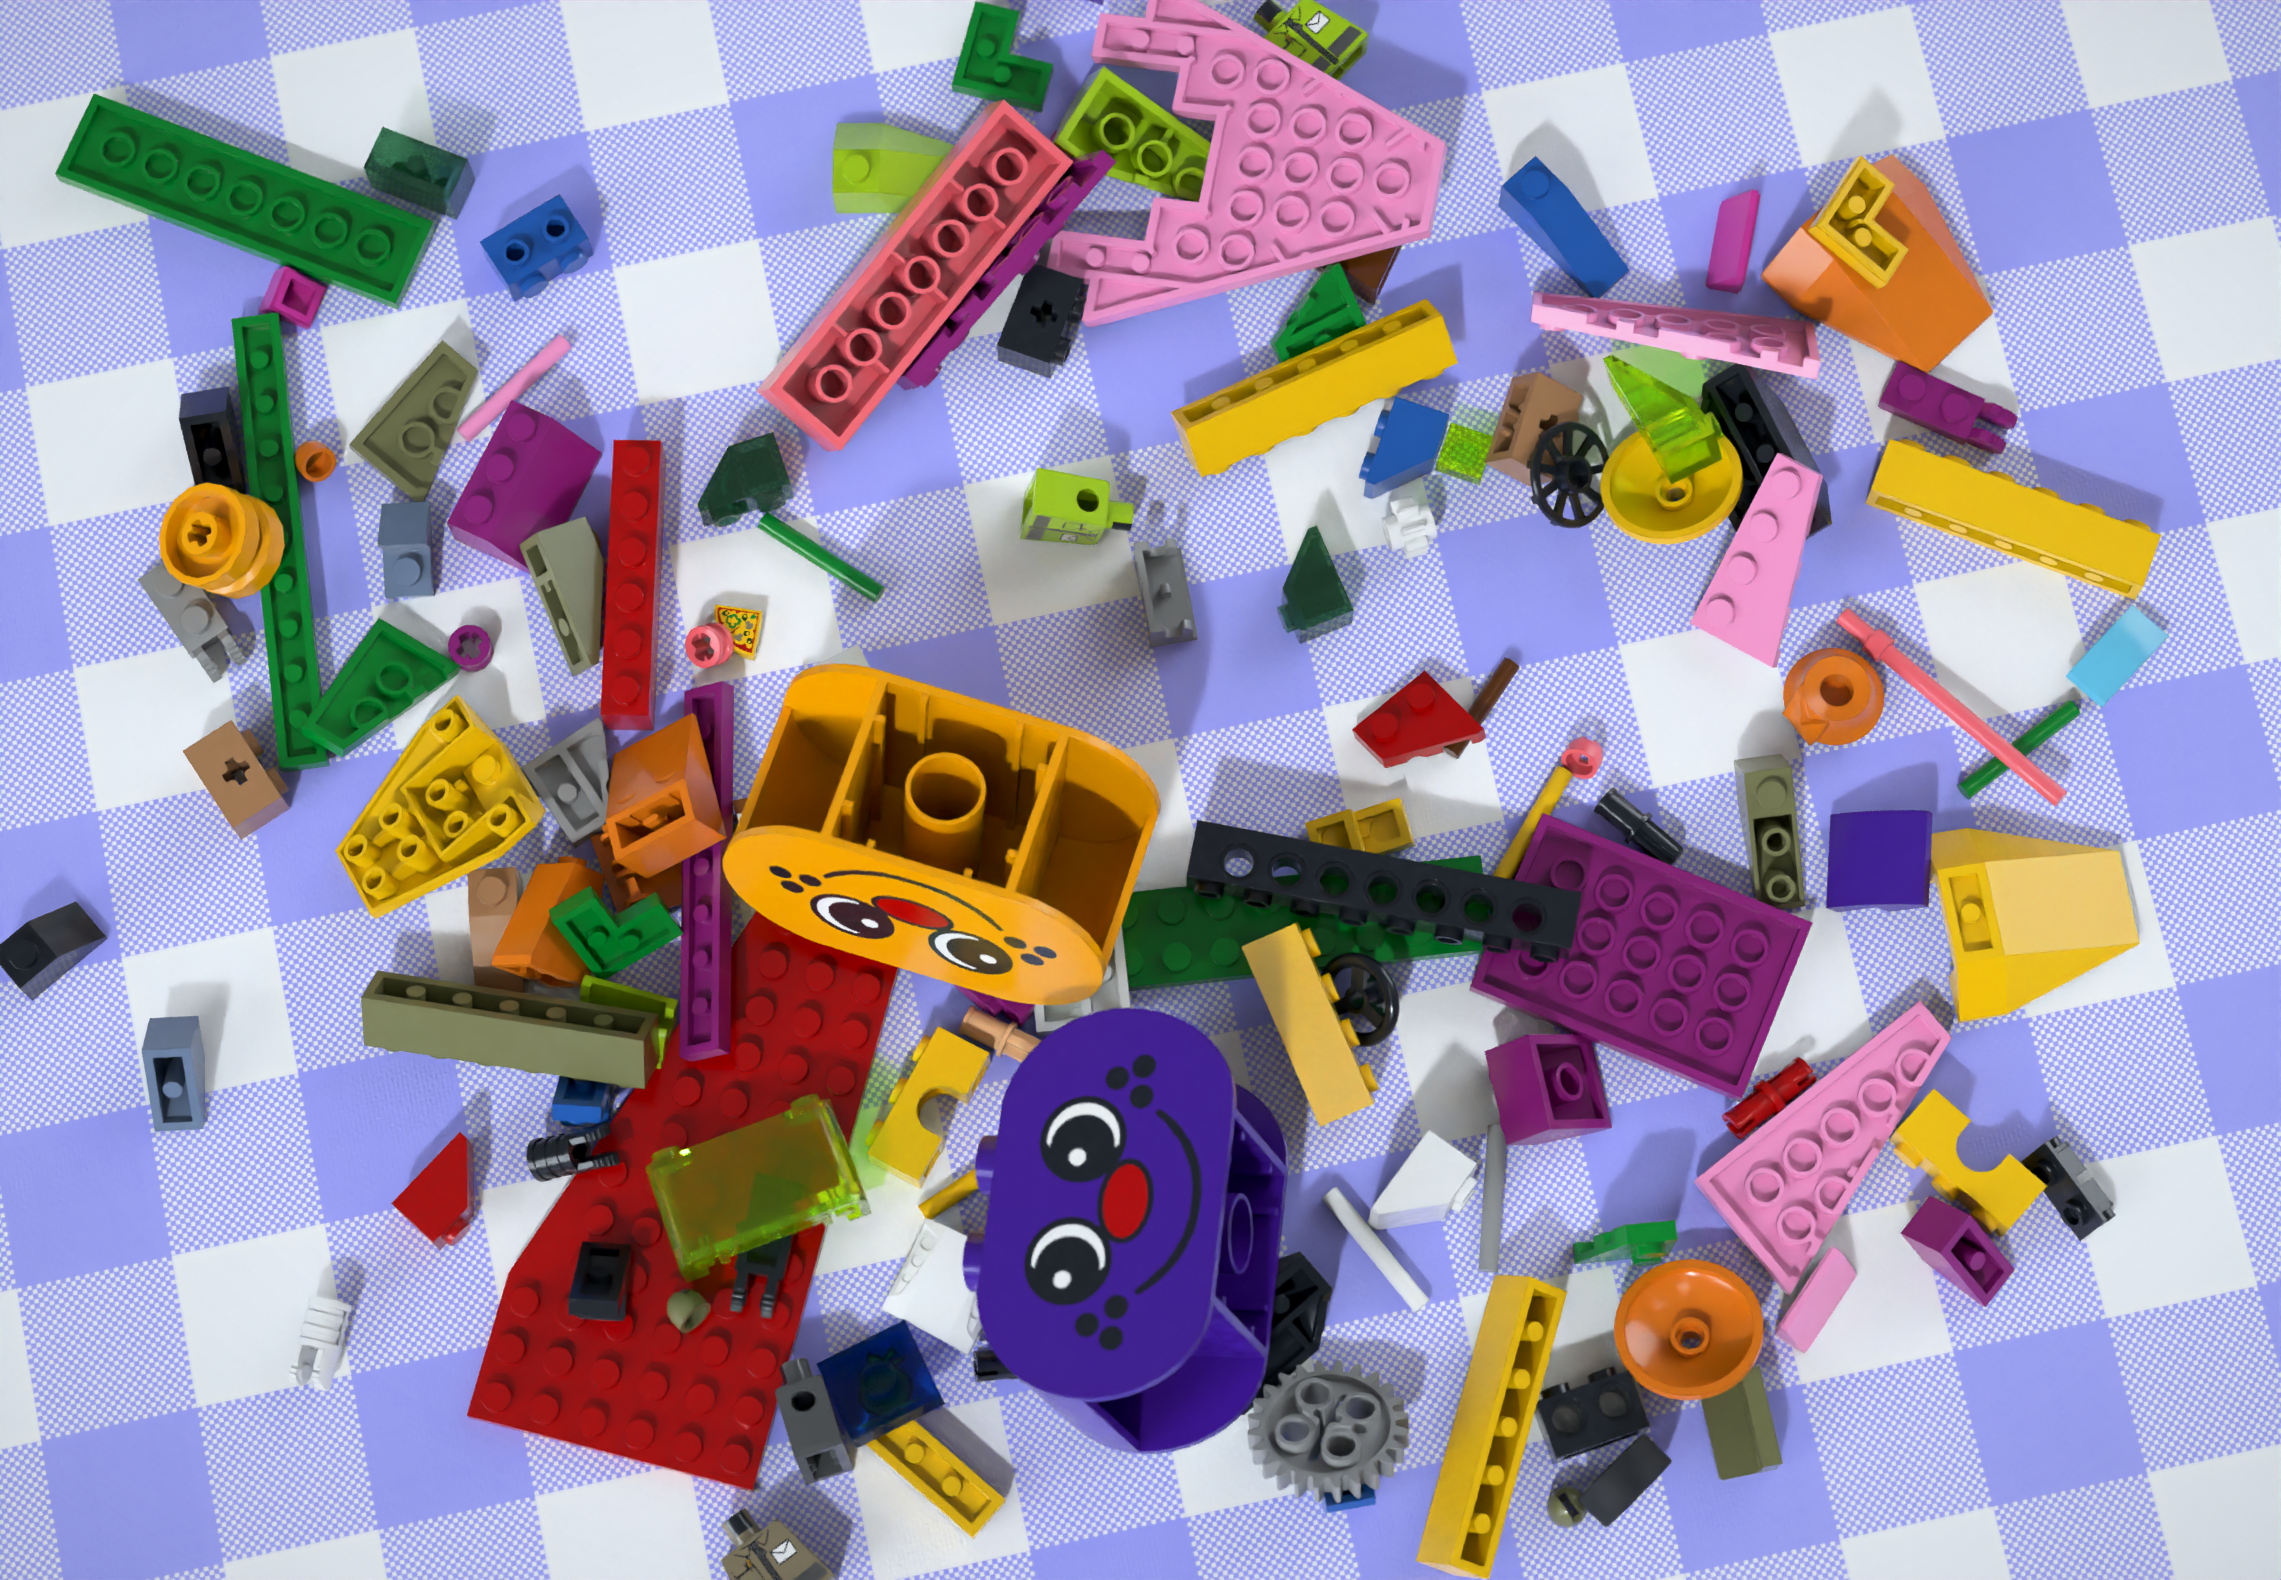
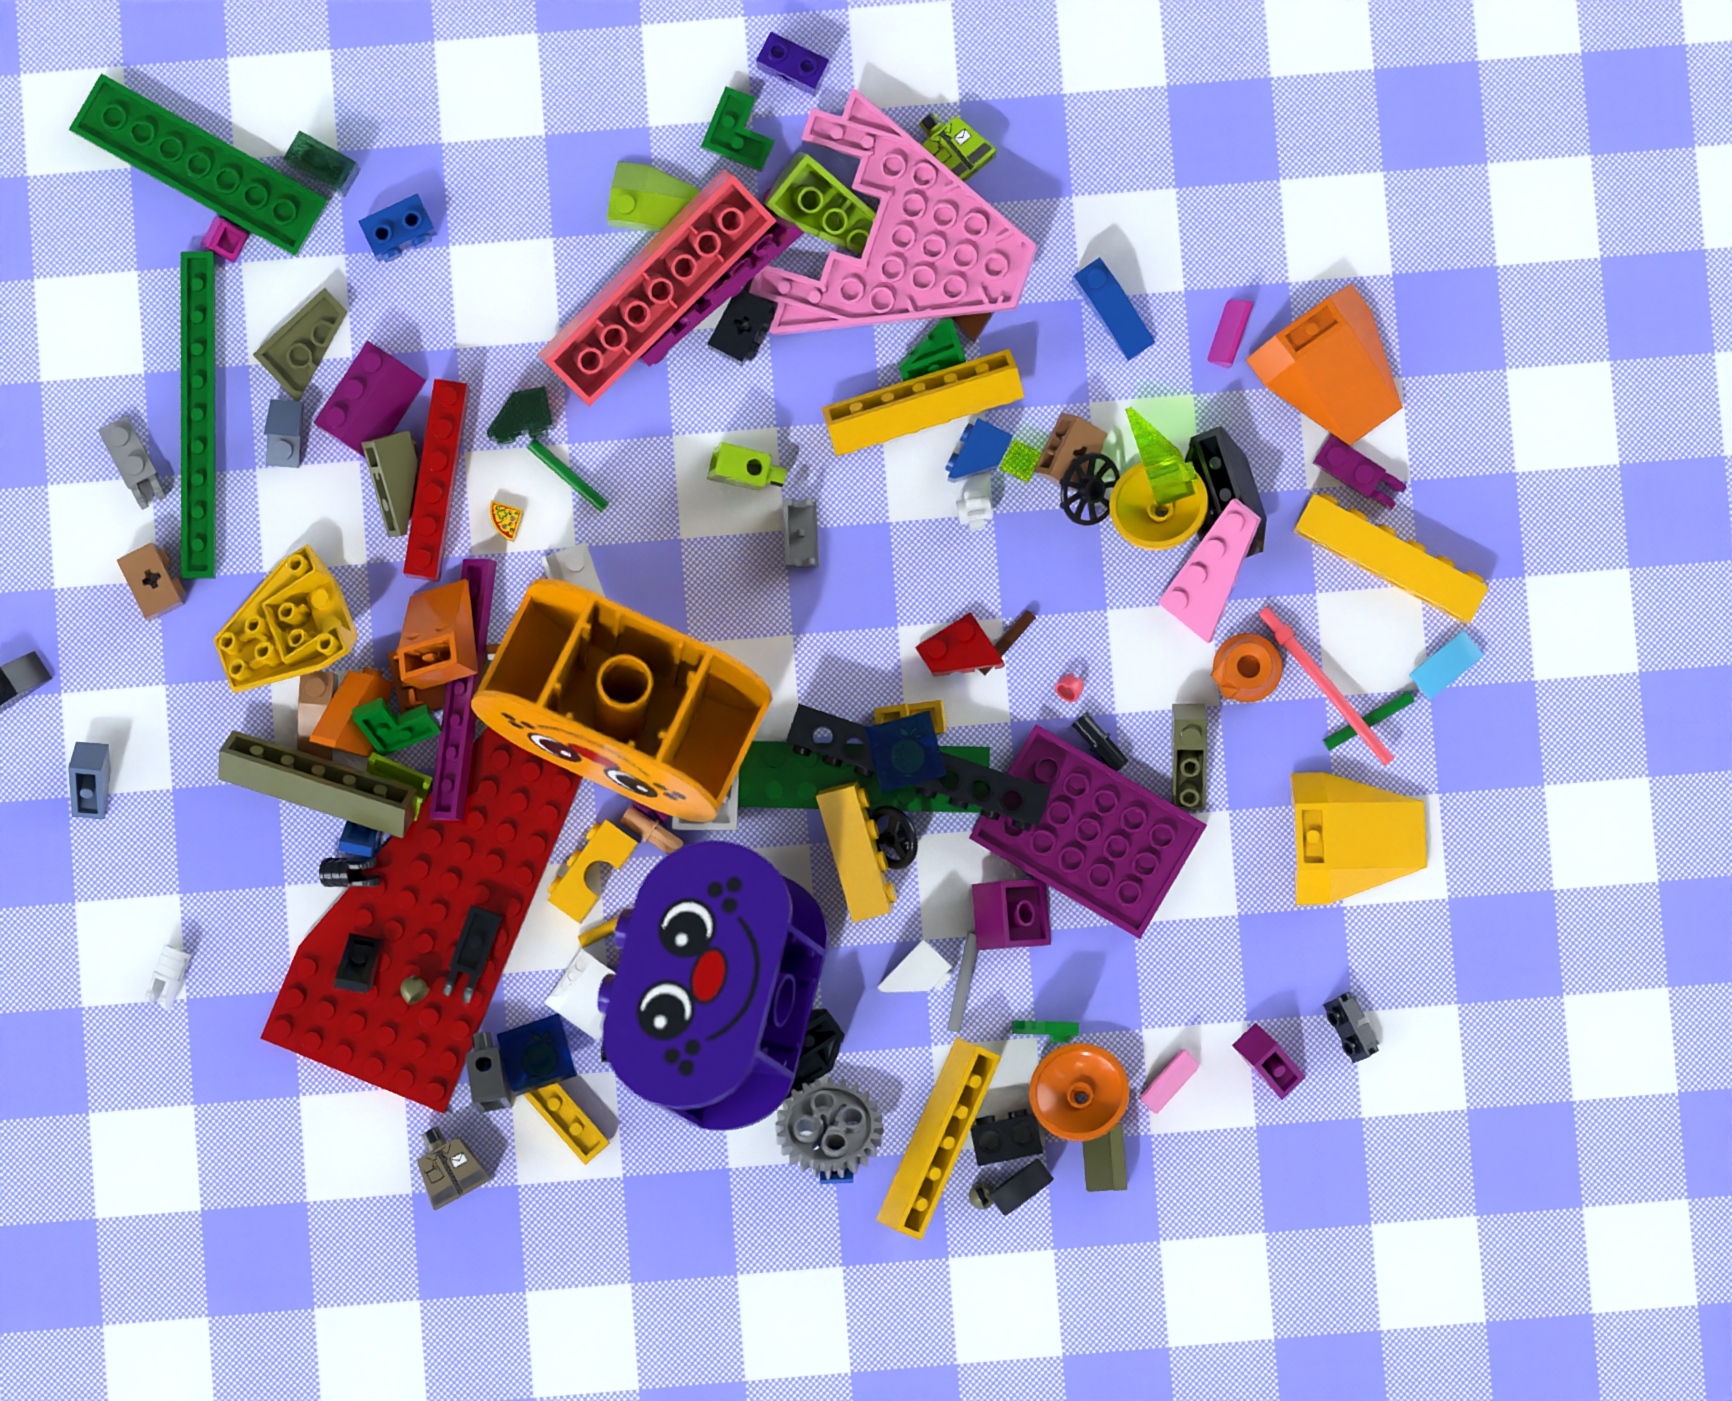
camera: 10 degrees right, 10 degrees up
light orange wheel [159,482,285,599] -> none
black slope [179,386,246,494] -> none
orange hinge [294,440,336,482] -> none
green wing [301,618,461,758] -> none
red slope [391,1132,474,1251] -> none
magenta bush [448,625,494,672] -> none
bright pink bar [457,334,572,443] -> none
light grey wing [521,717,610,848] -> none
clear neon green windscreen [645,1094,872,1283] -> none
coral bush [685,623,734,668] -> none
clear green slope [1277,526,1354,644] -> none
white bar [1322,1187,1430,1313] -> none
yellow bar [1492,766,1573,879] -> none
bright pink wing [1531,291,1820,380] -> none
bright pink wing [1694,1001,1952,1297] -> none
red pin [1722,1057,1817,1140] -> none
yellow brick [1808,155,1909,289] -> none
dark purple slope [1826,810,1933,912] -> none
yellow arch [1889,1088,2047,1237] -> none
none -> clear blue tile [865,711,947,793]

